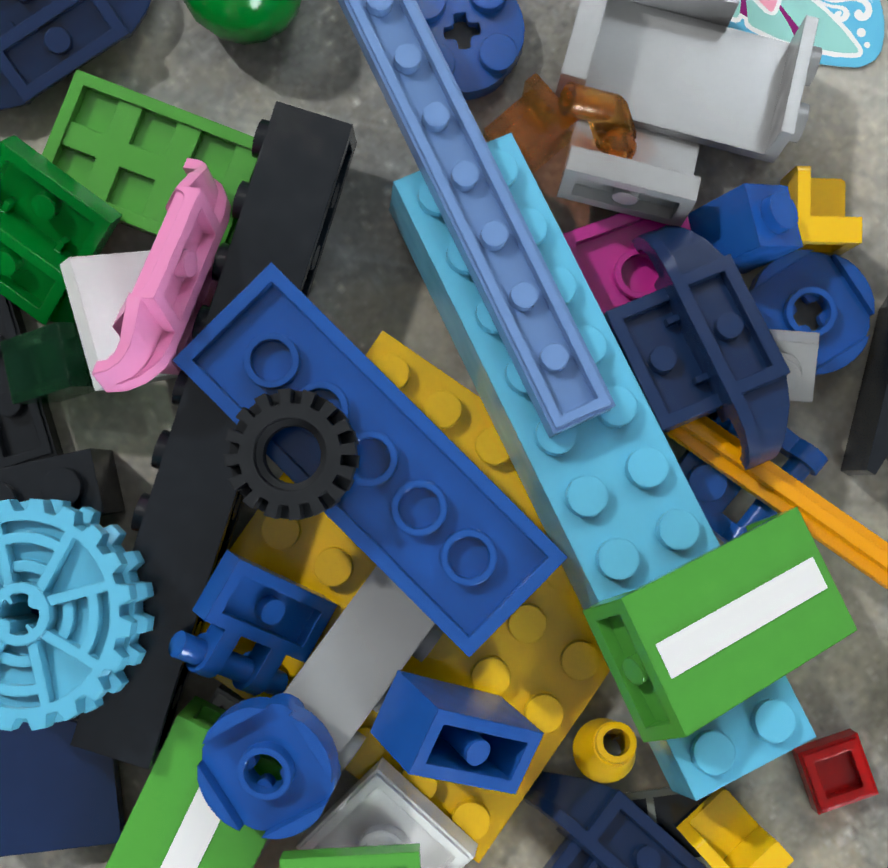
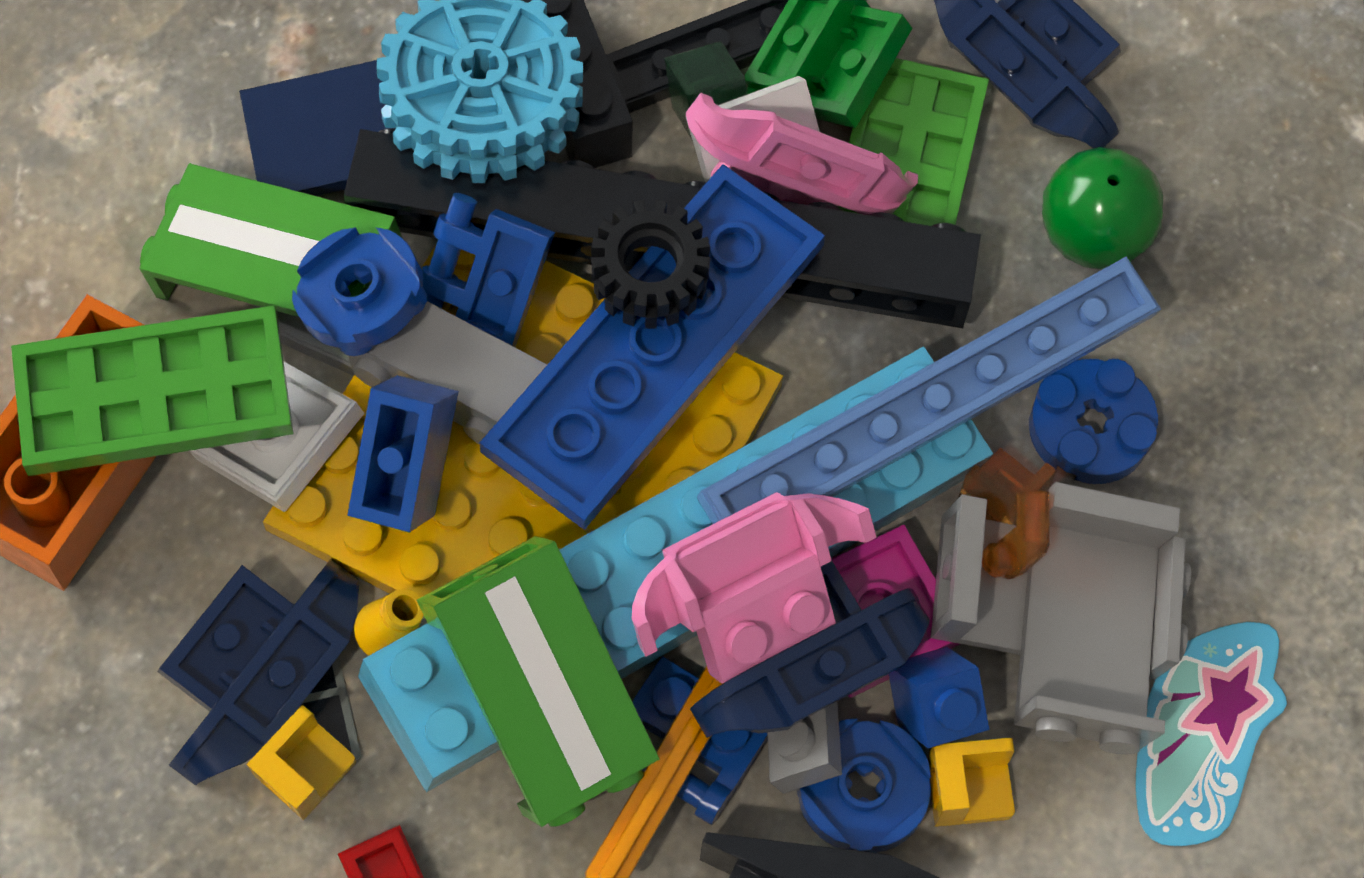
camera: 75 degrees right, 20 degrees down
none -> bright pink plate [632,492,877,684]

